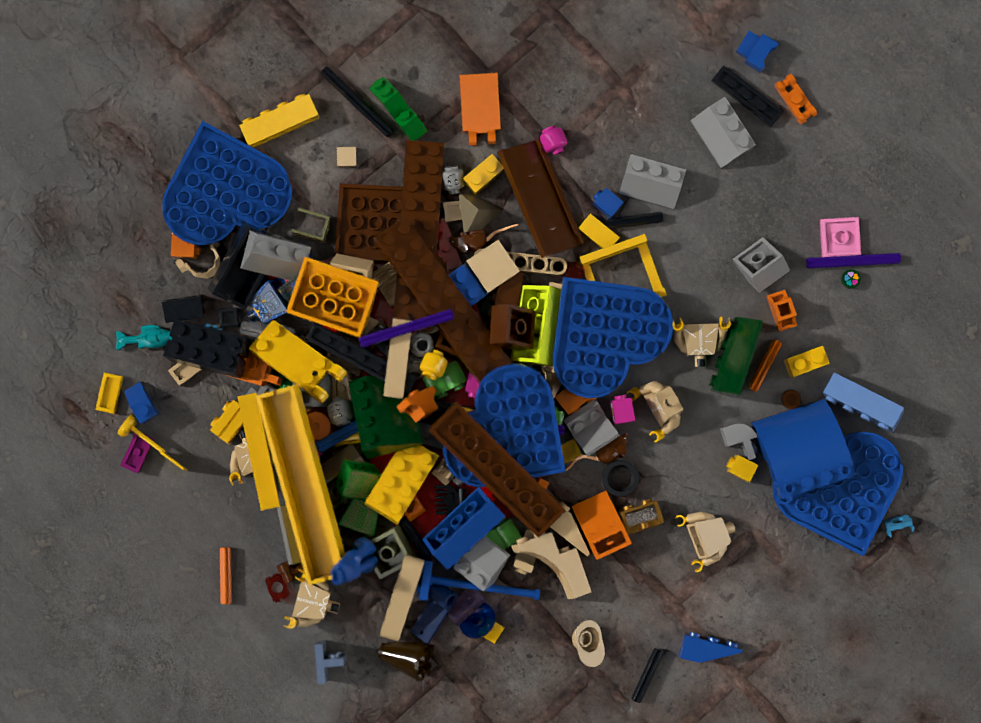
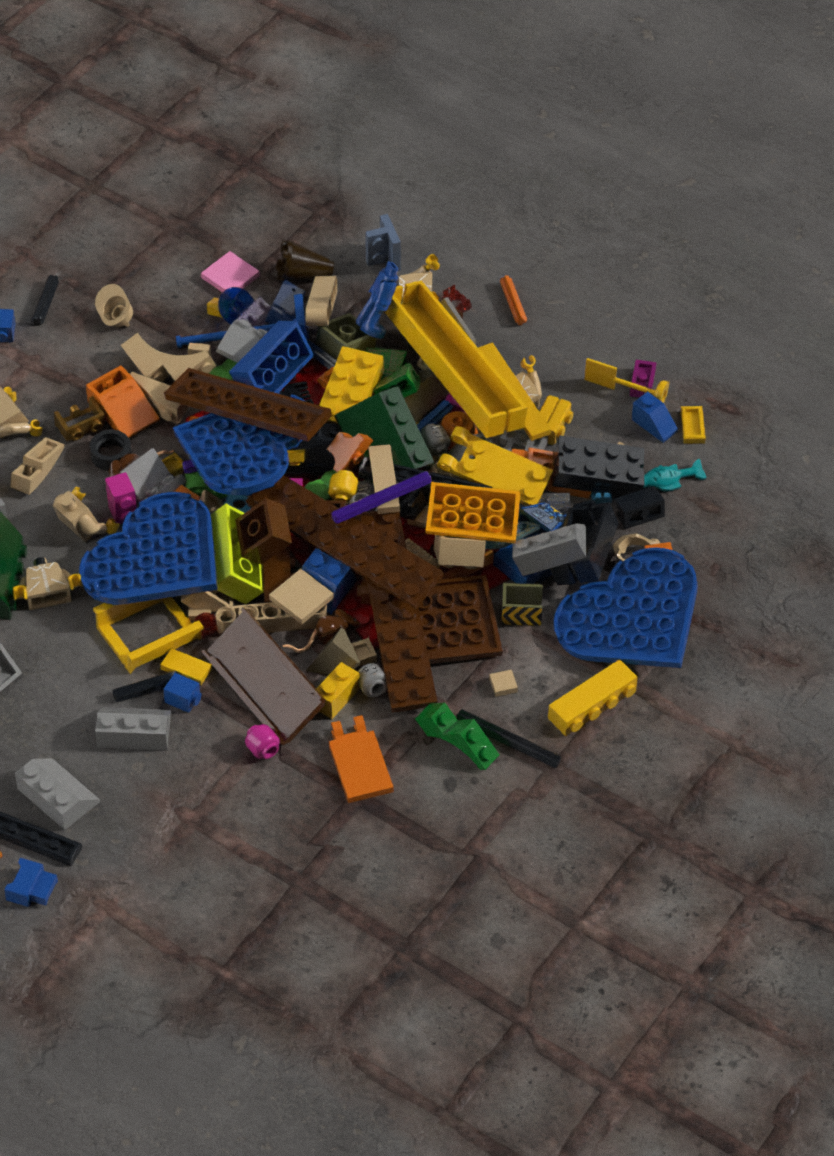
camera: 170 degrees right, 35 degrees down
none -> tan slope [10,437,64,495]
none -> bright pink tile [201,251,260,298]

